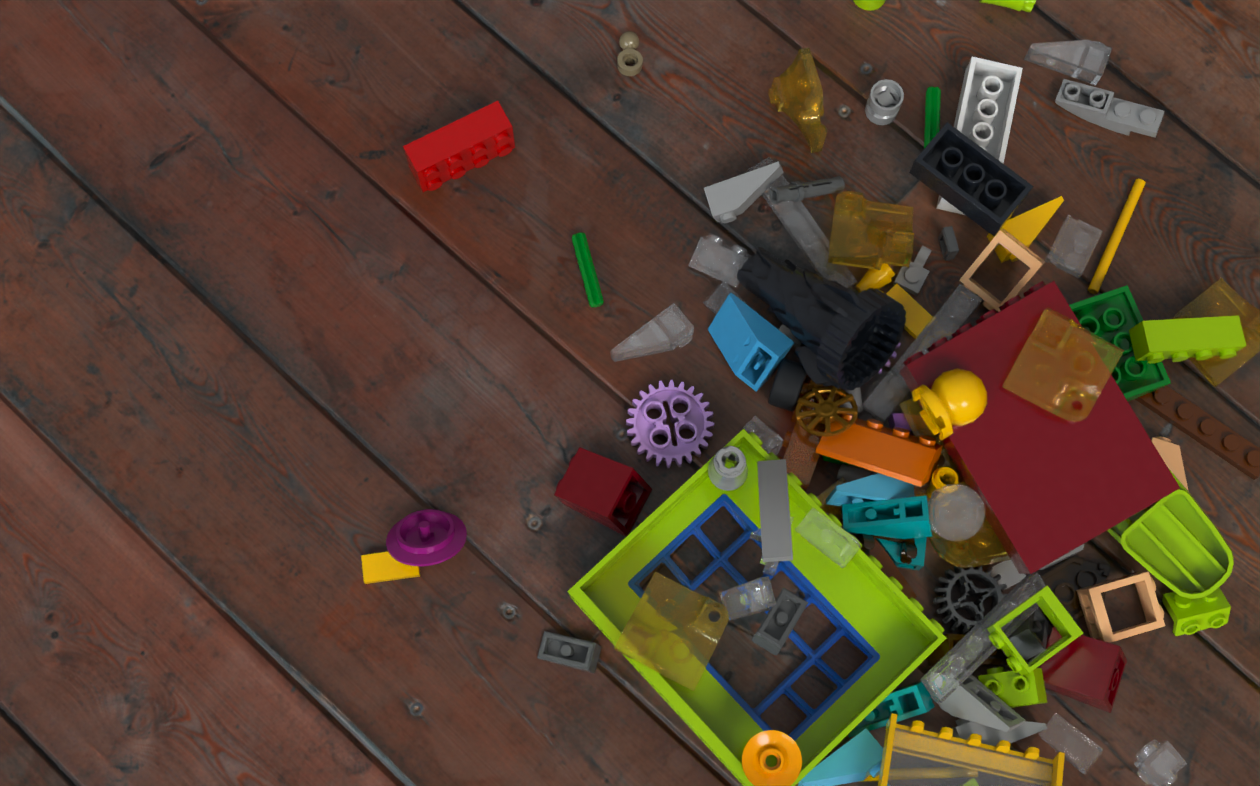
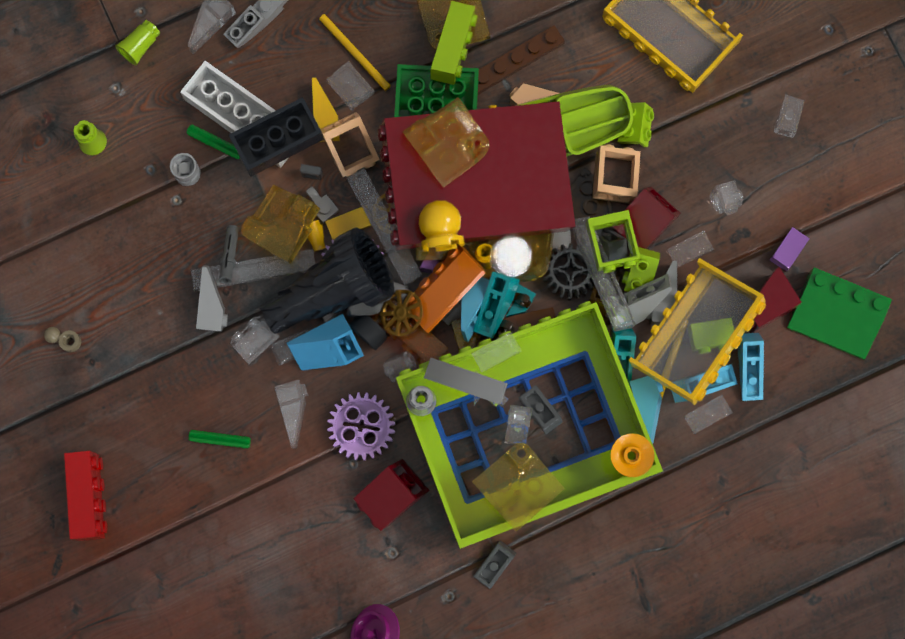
camera: 65 degrees left, 5 degrees up
clear yellow slope [769,47,827,153] -> none

